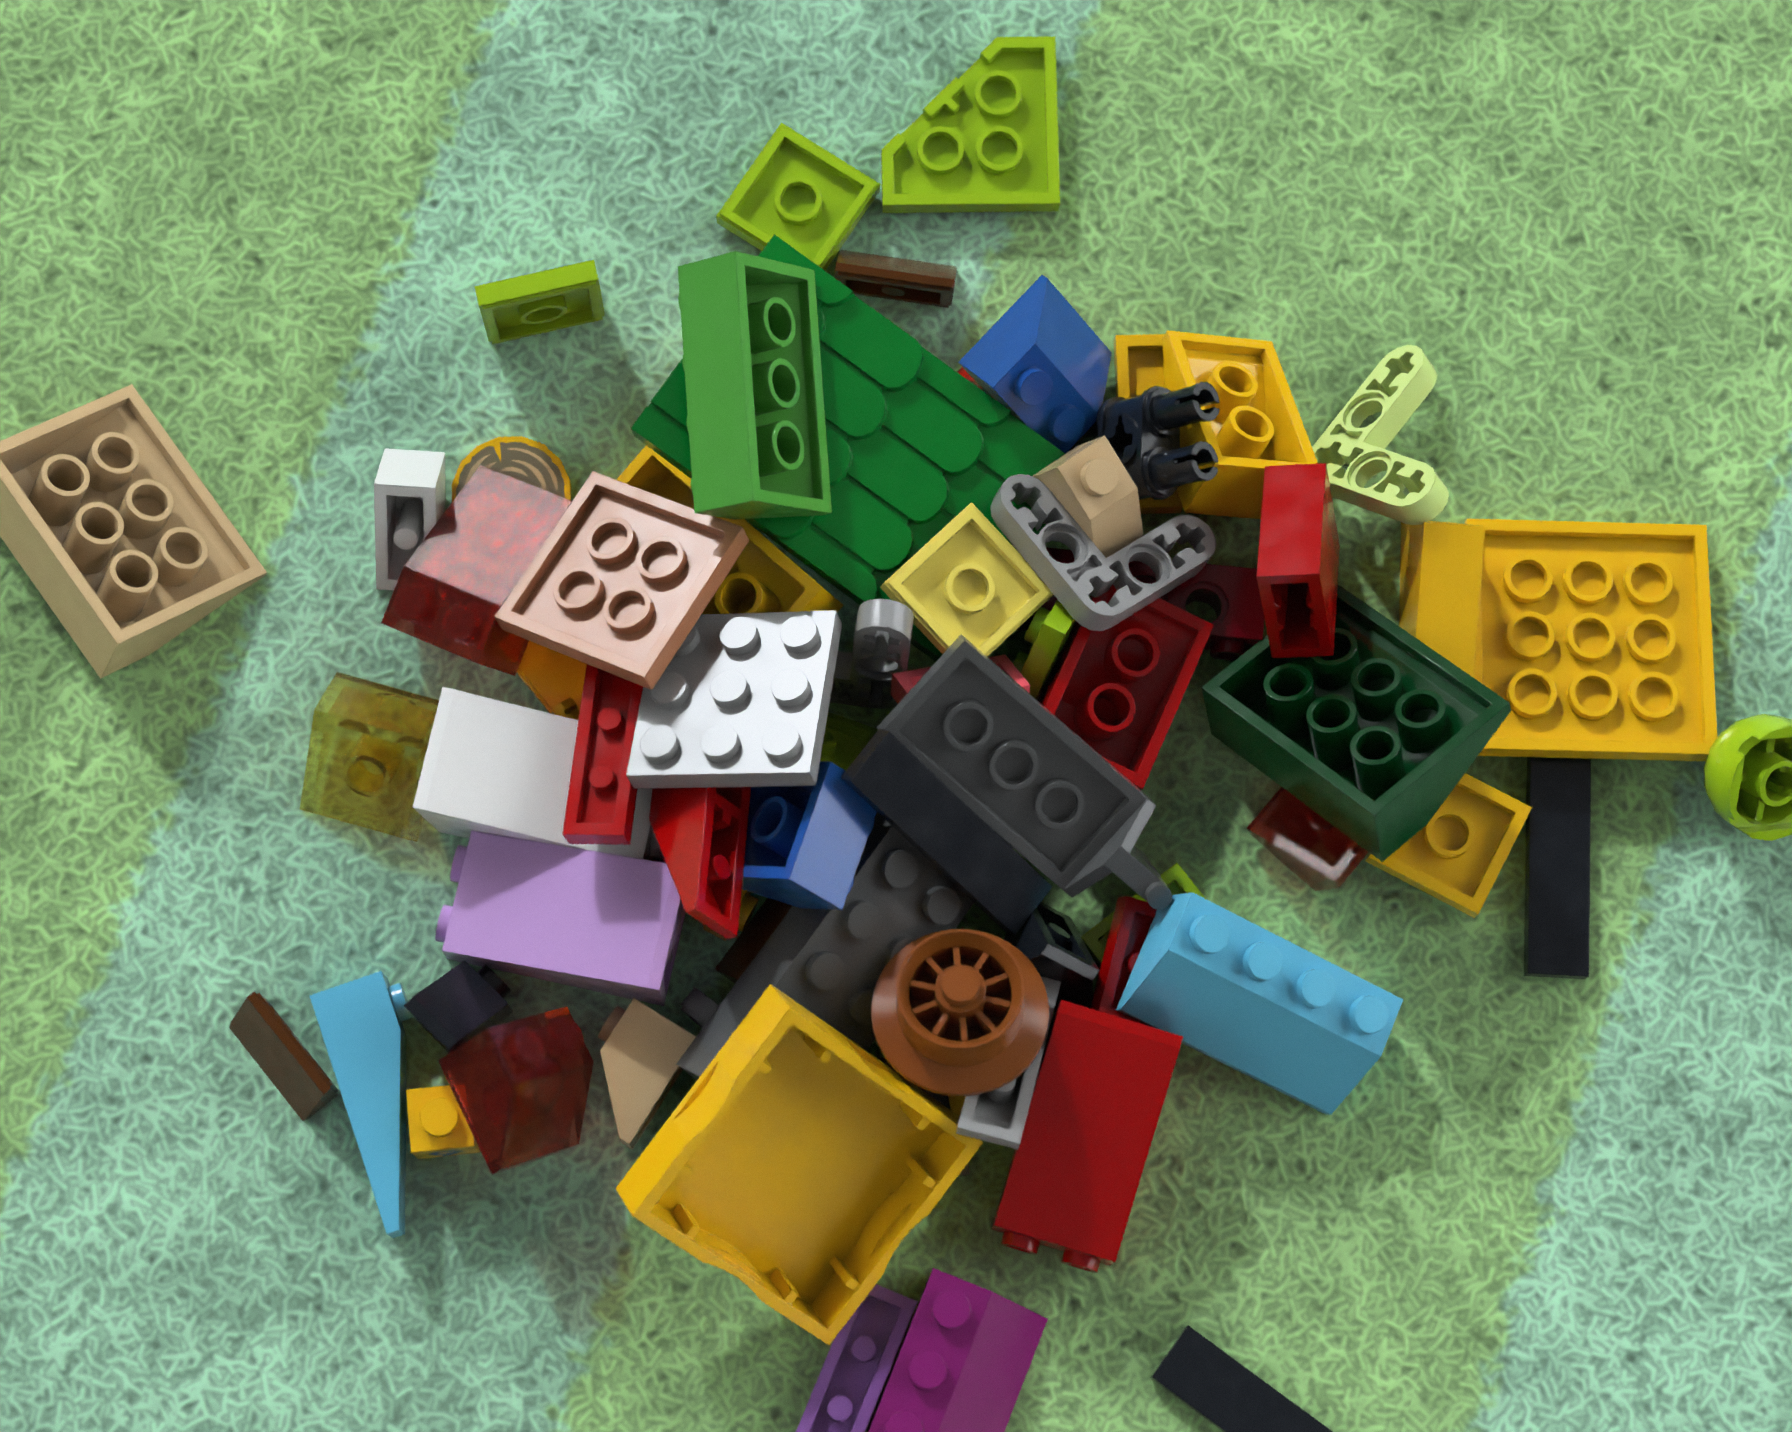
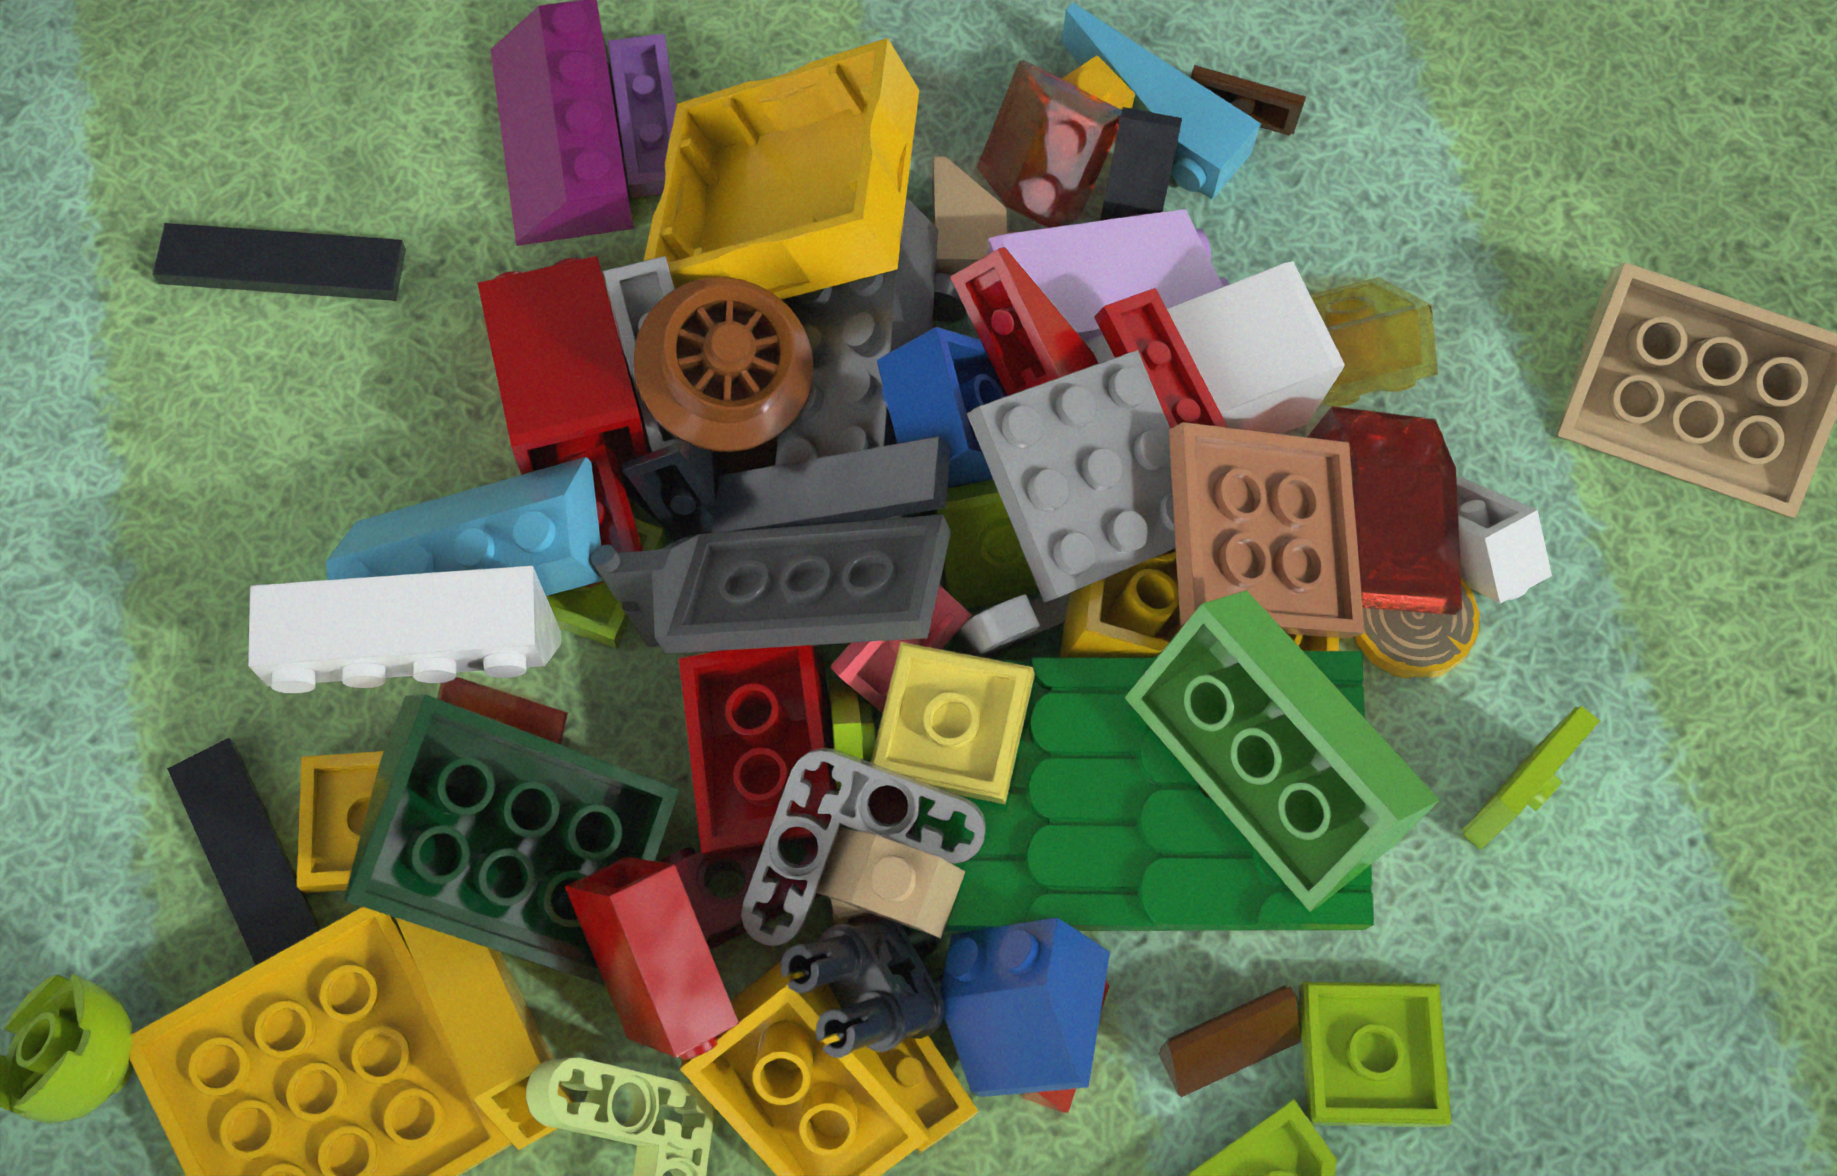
camera: 150 degrees right, 10 degrees down
none -> white slope [248,566,561,693]

